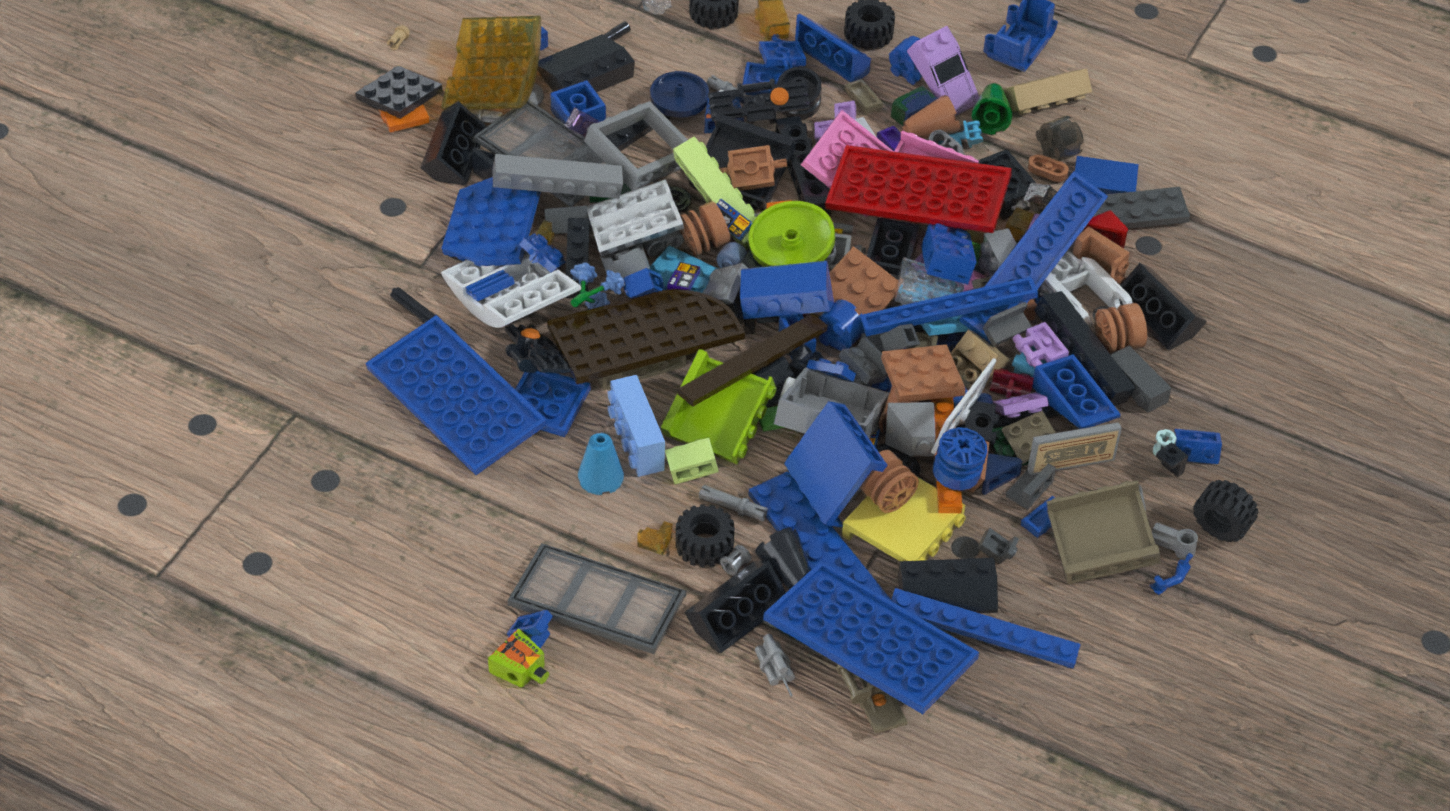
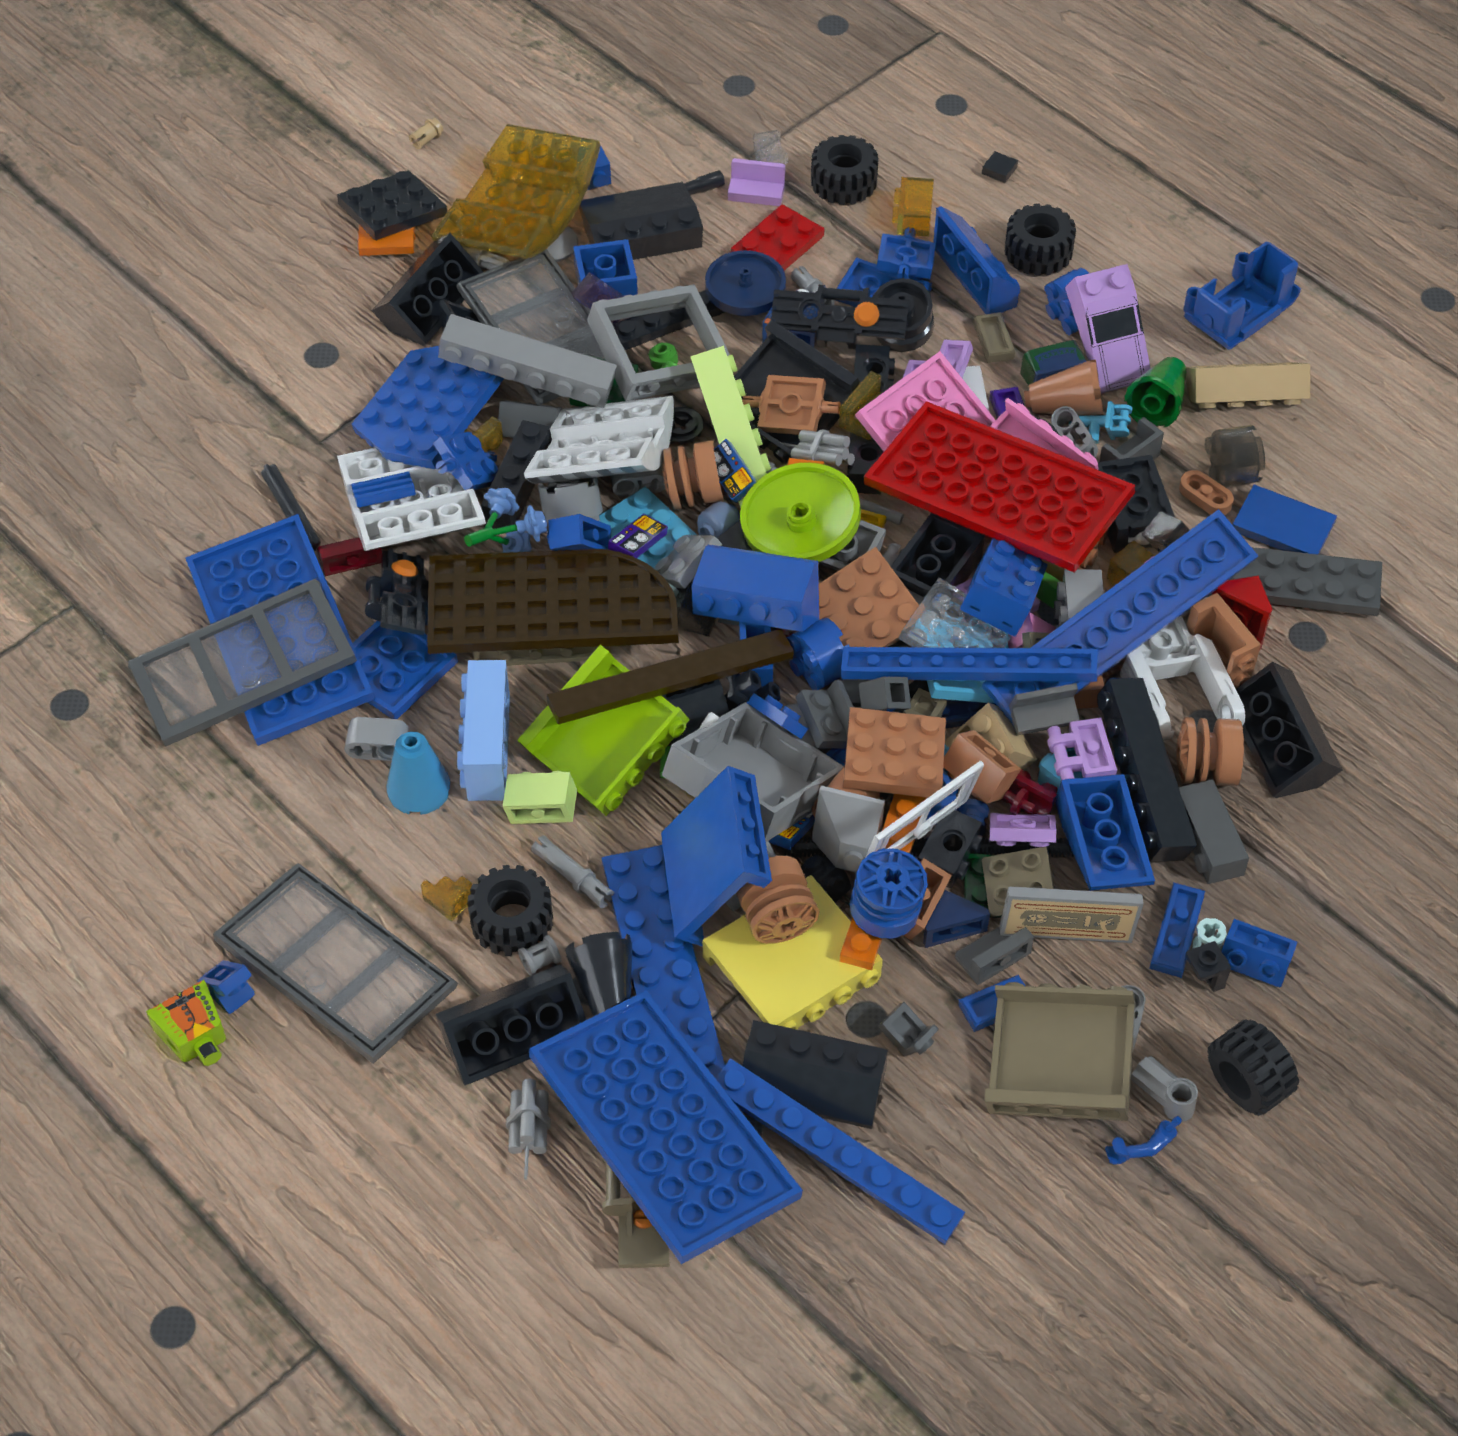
camera: 20 degrees right, 5 degrees up
none -> door [128,578,357,747]
none -> dark red panel [317,537,382,577]
none -> light grey beam [344,717,409,761]
none -> bright green plate [648,343,679,369]
none -> lavender panel [728,158,785,206]
none -> red plate [731,204,825,271]
none -> light grey piece [782,429,855,466]
none -> clear yellow panel [839,371,882,440]
none -> nougat brick [943,730,1021,804]
none -> dark grey panel [1099,417,1164,462]
none -> blue tile [1149,882,1205,978]

